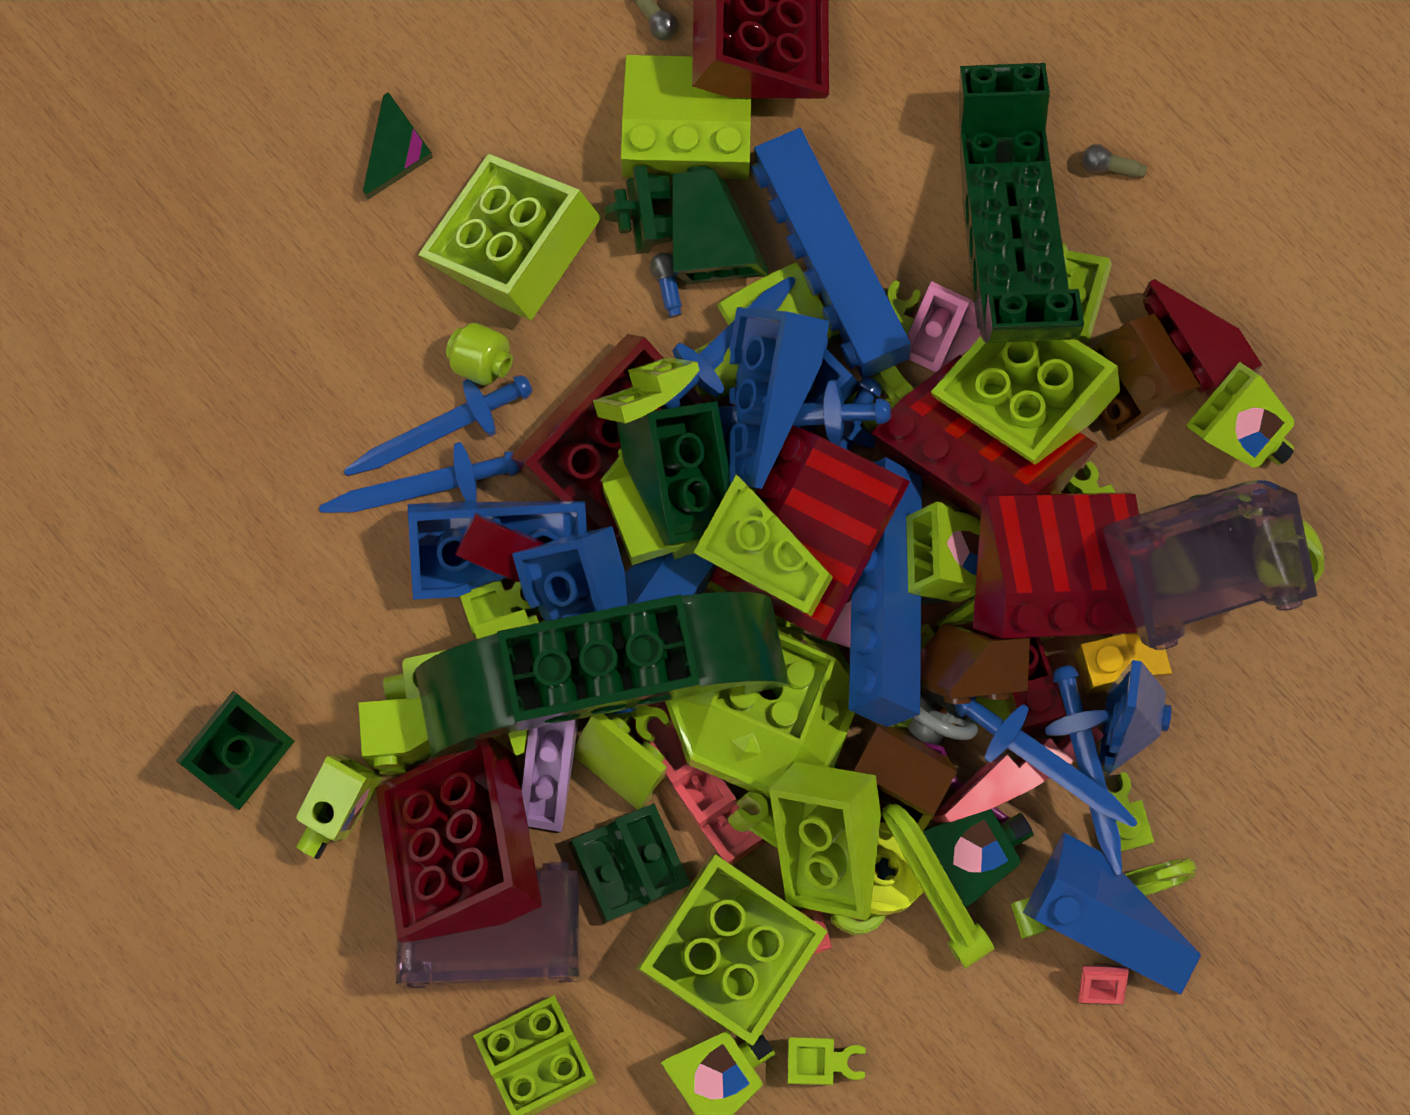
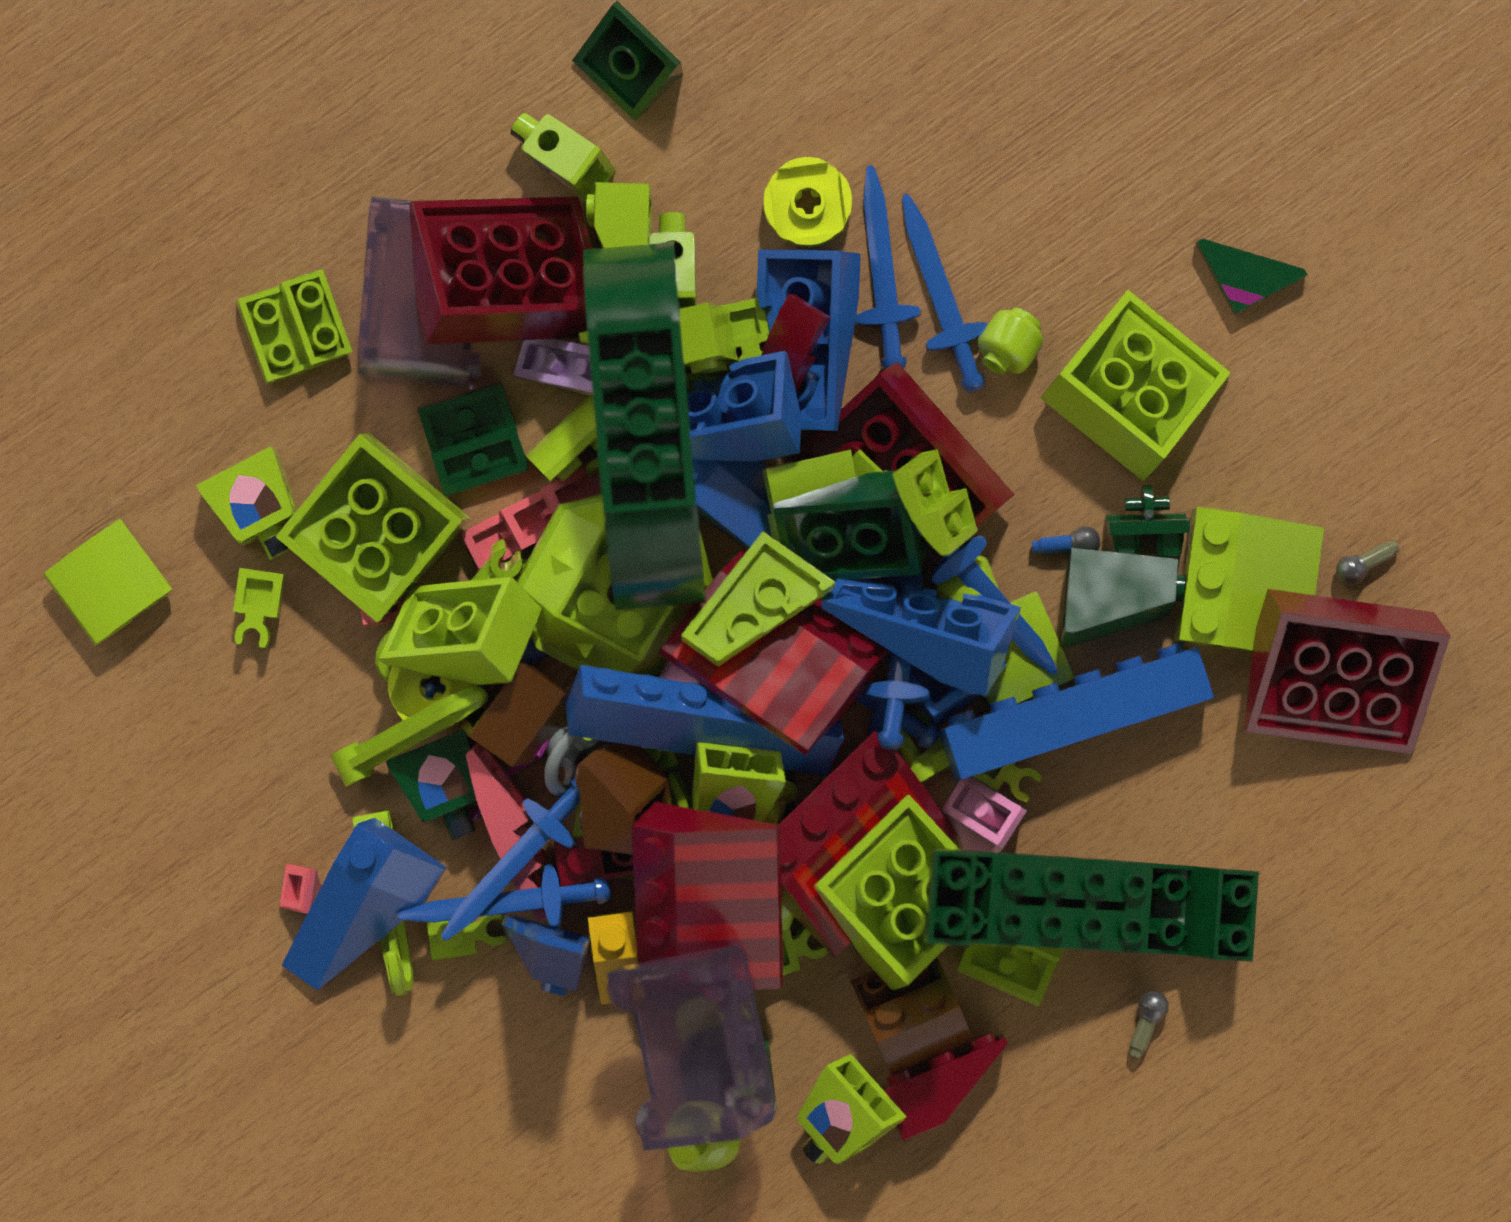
camera: 100 degrees right, 10 degrees up
none -> neon yellow plate [763,157,852,247]

